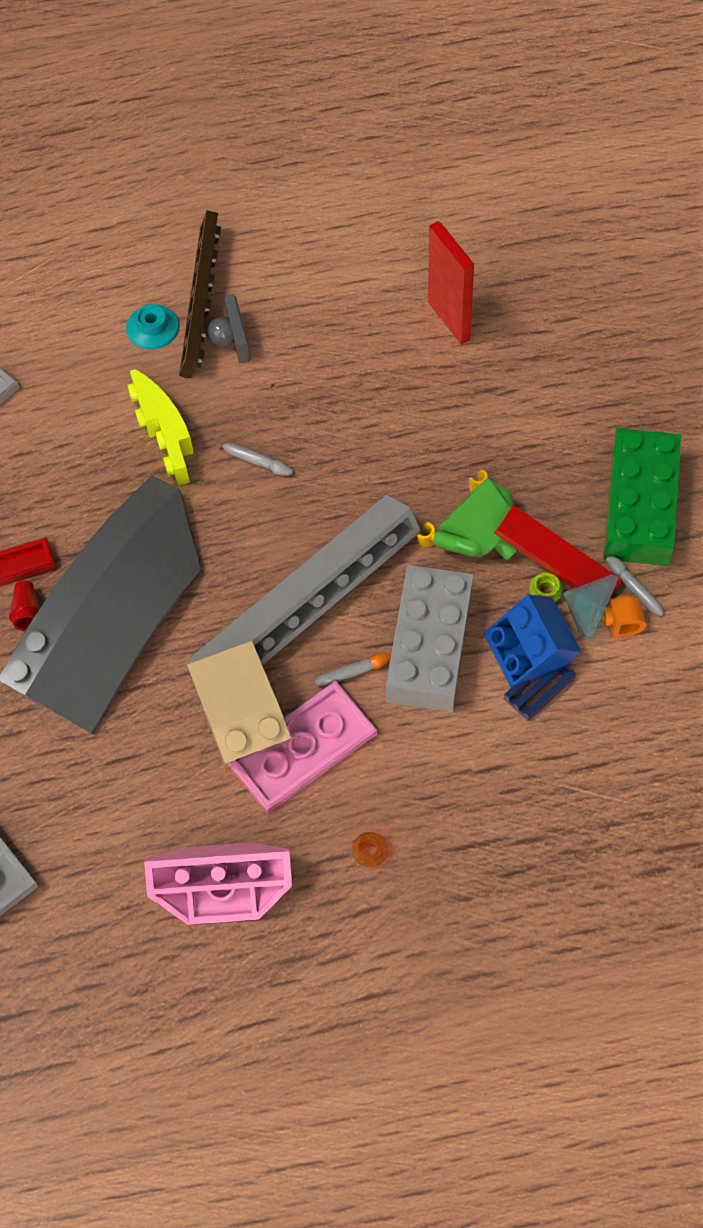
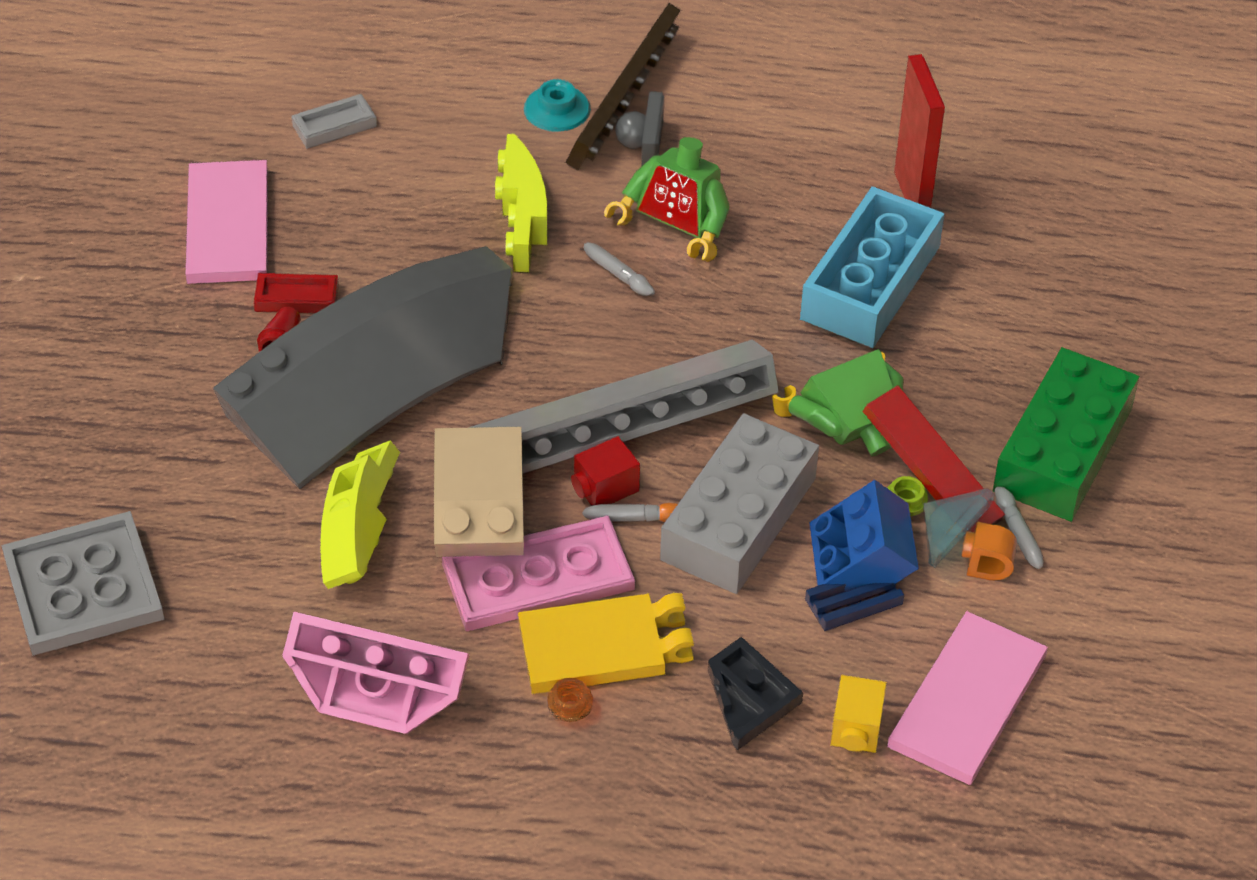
camera: 15 degrees right, 15 degrees down
none -> neon yellow slope [320,440,400,589]
none -> yellow tile [518,593,694,694]
none -> red brick [571,436,640,506]
none -> torso [604,137,730,262]
none -> black wing [708,637,803,750]
none -> medium azure brick [800,186,945,348]
none -> yellow brick [830,675,887,753]
none -> bright pink tile [887,611,1048,786]

